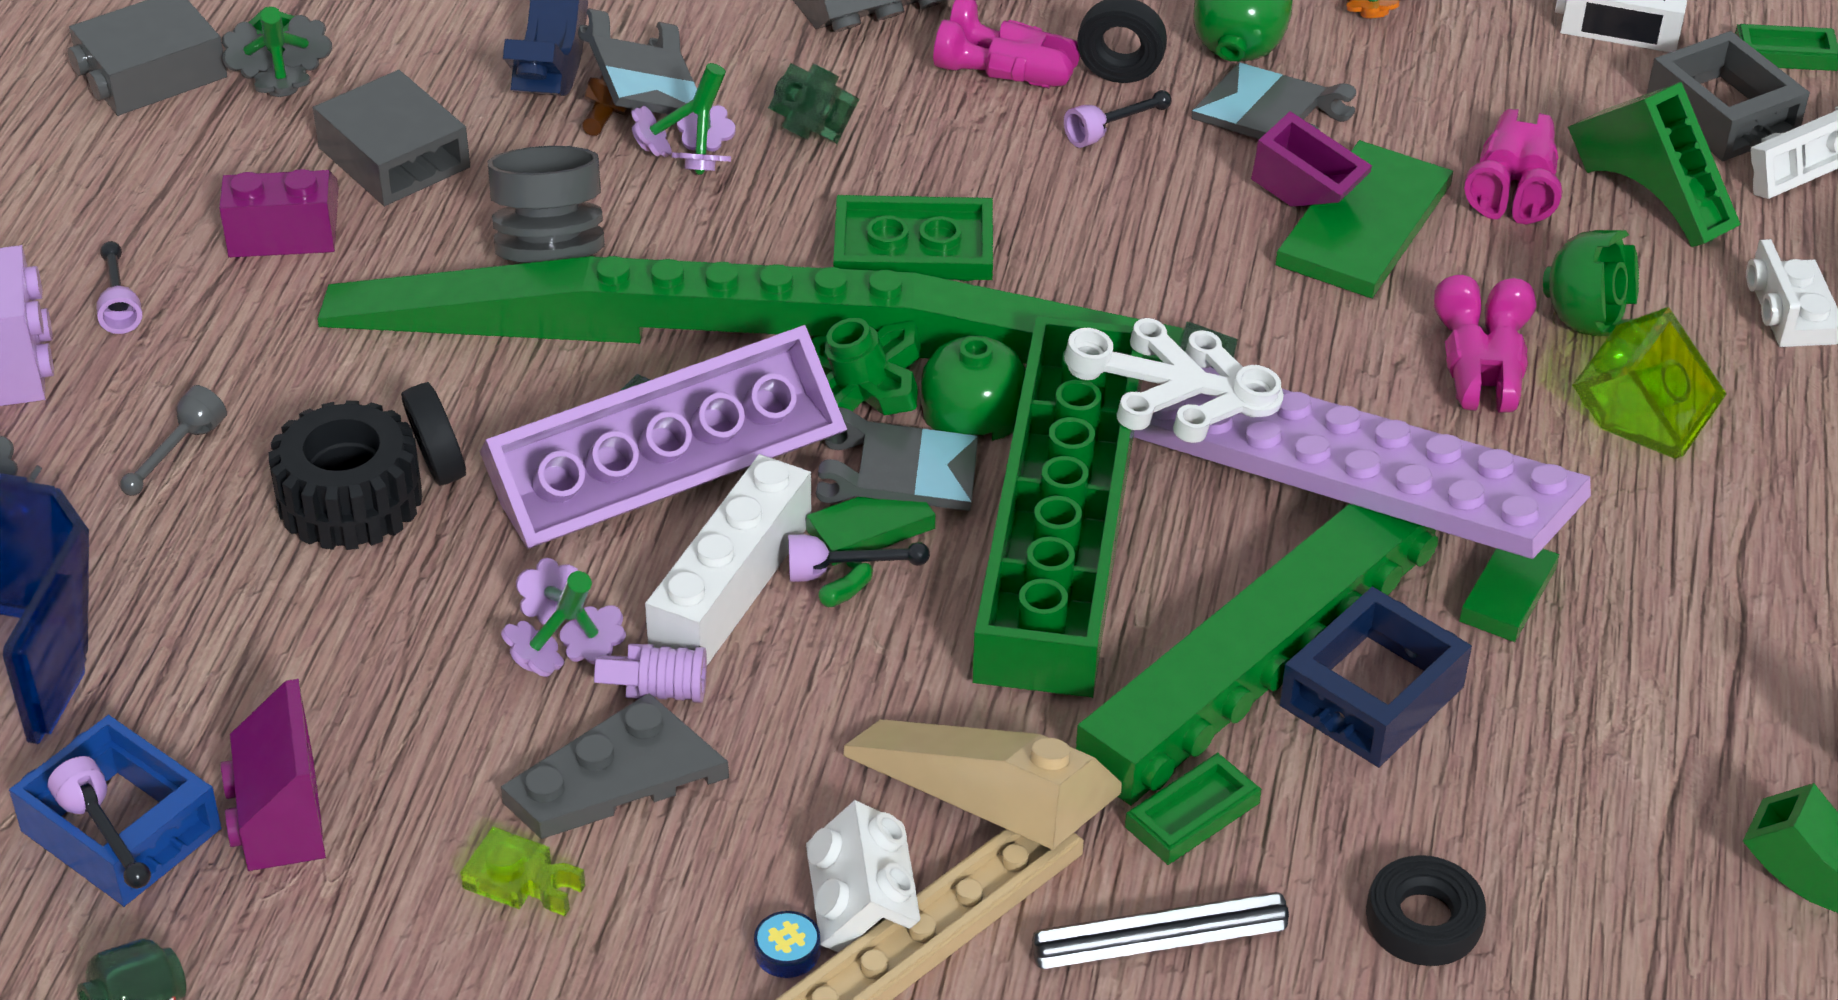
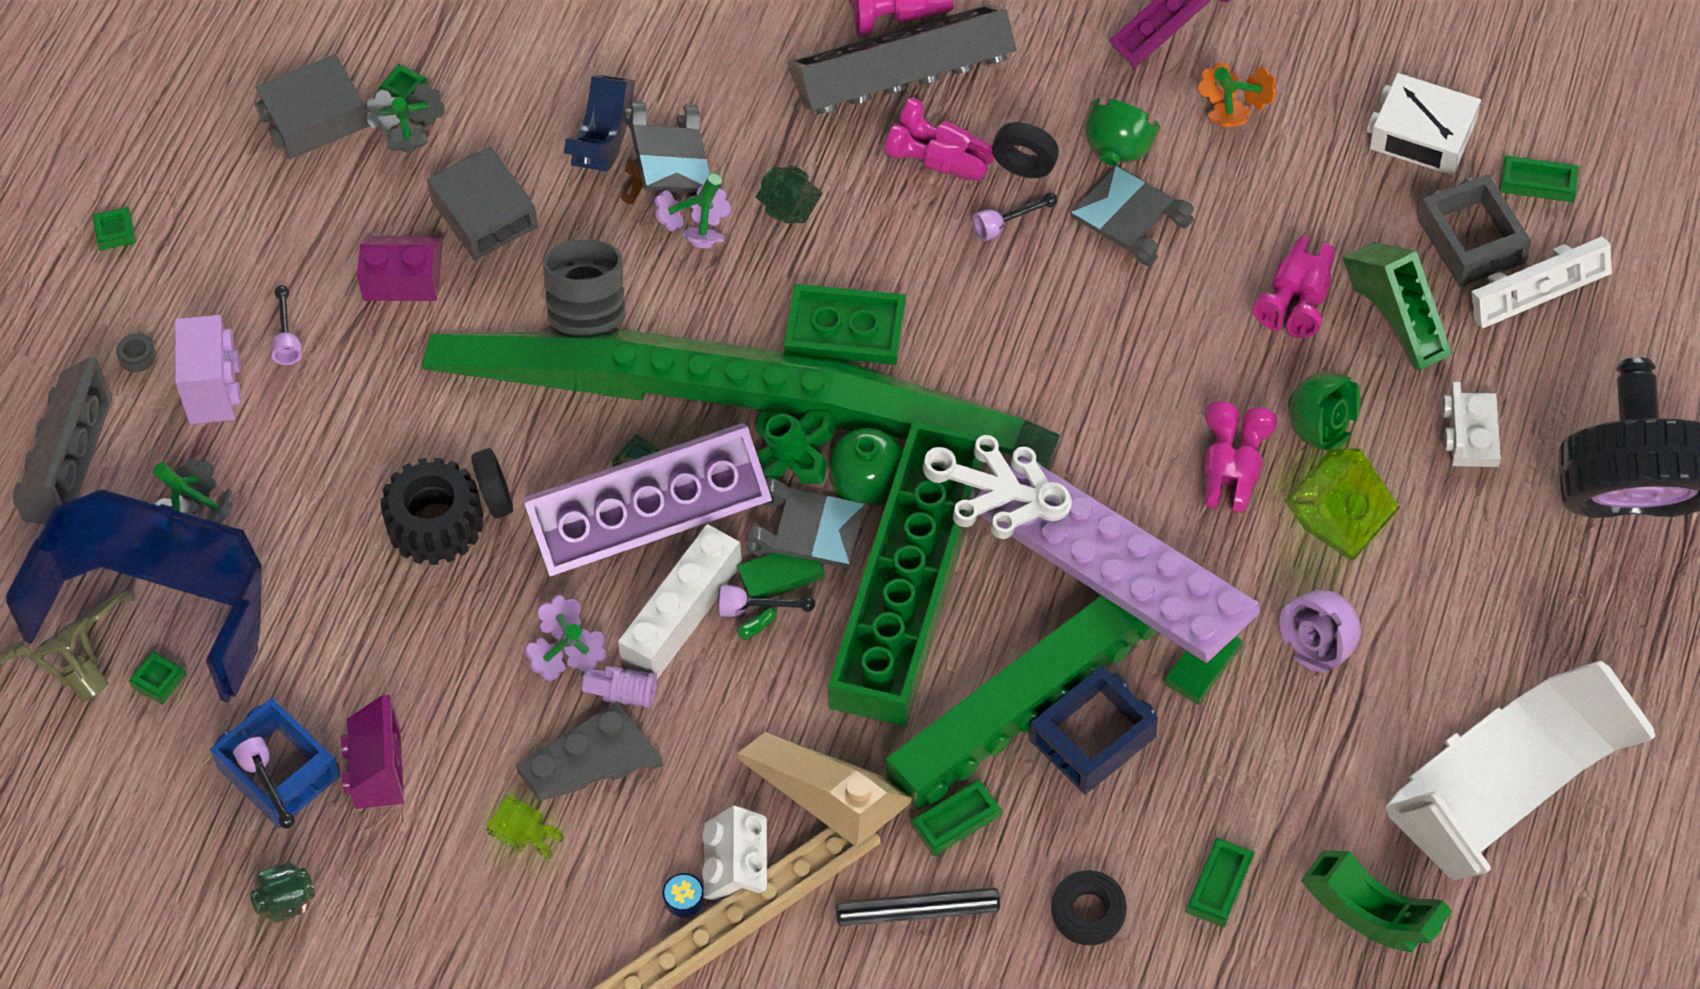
camera: 10 degrees right, 15 degrees up
dark grey hinge [120,385,227,496] -> none
magenta slope [1251,111,1372,207] -> none
green tile [1275,140,1453,299] -> none
none -> green tile [1186,837,1255,927]
none -> lavender cylinder [1279,590,1361,673]

